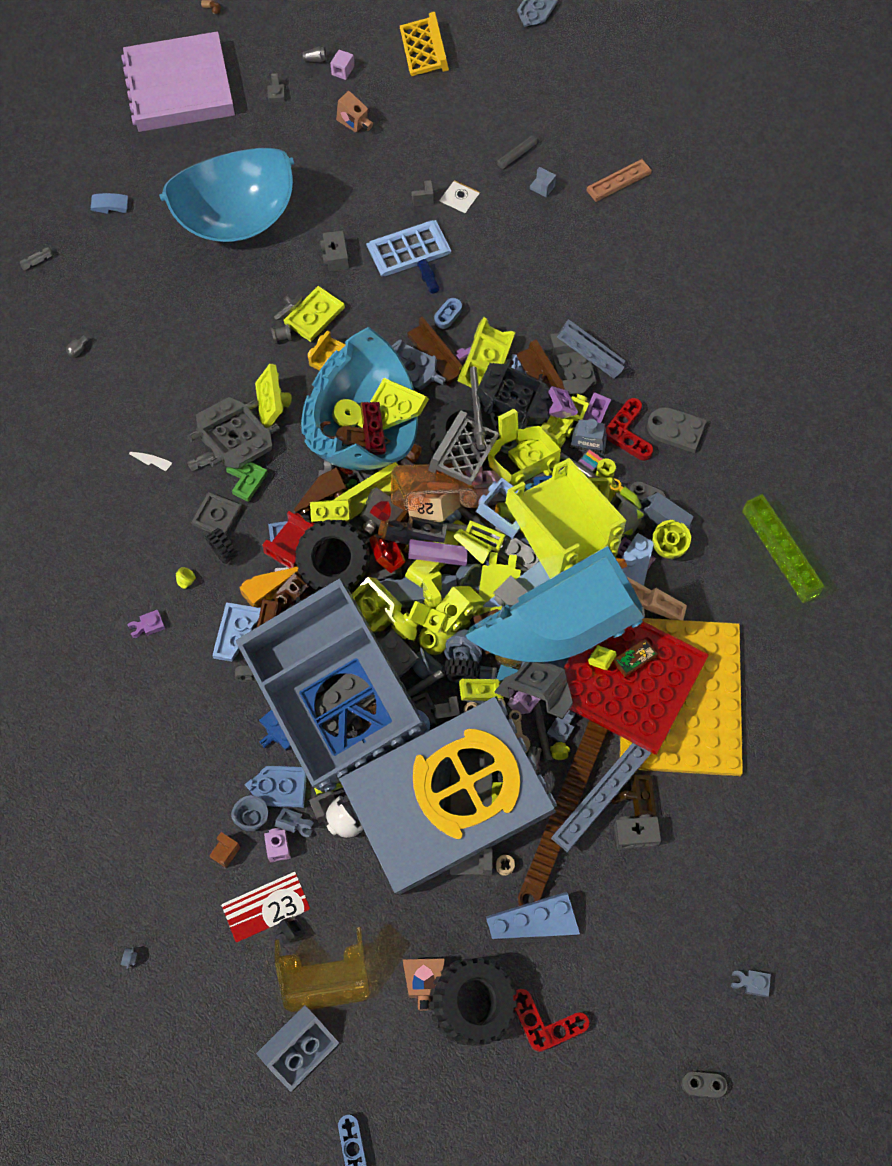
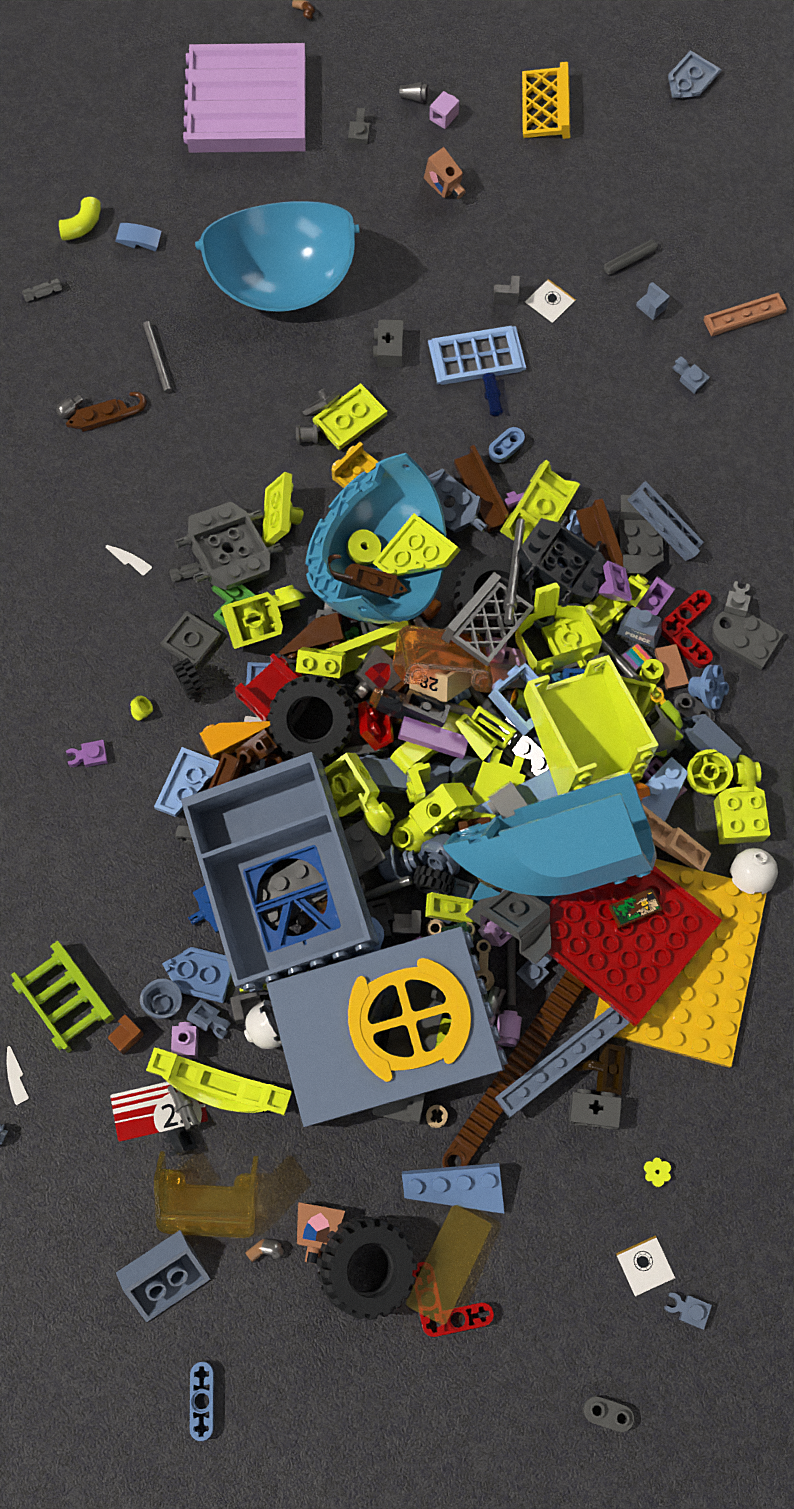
camera: 10 degrees right, 5 degrees up
dark red tile [360,402,386,455] -> none
neon yellow bracket [407,601,447,633] -> none
neon yellow plate [550,742,570,760] -> none
neon yellow tile [588,645,616,670] -> none
none -> white sticker [7,1046,29,1105]
none -> lime fence [11,941,115,1053]
none -> neon yellow cylinder [59,197,101,241]
none -> reddish brown plate [66,391,146,432]
none -> flat silver bar [143,321,172,393]
none -> neon yellow piece [146,1047,292,1116]
none -> dark grey pin [167,1085,200,1132]
none -> neon yellow brick [221,585,306,649]
none -> arm [245,1239,284,1262]
none -> sand blue plate [400,850,420,873]
none -> clear yellow piece [406,1205,491,1325]
none -> lavender brick [497,1010,522,1047]
none -> white sticker [616,1235,675,1296]
none -> neon yellow plant [644,1158,671,1187]
none -> nougat tile [654,644,689,691]
none -> sand blue plate [673,356,710,394]
none -> medium blue plate [688,665,729,709]
none -> neon yellow brick [714,755,770,844]
none -> plate [724,581,750,617]
none -> white cylinder [730,848,778,894]

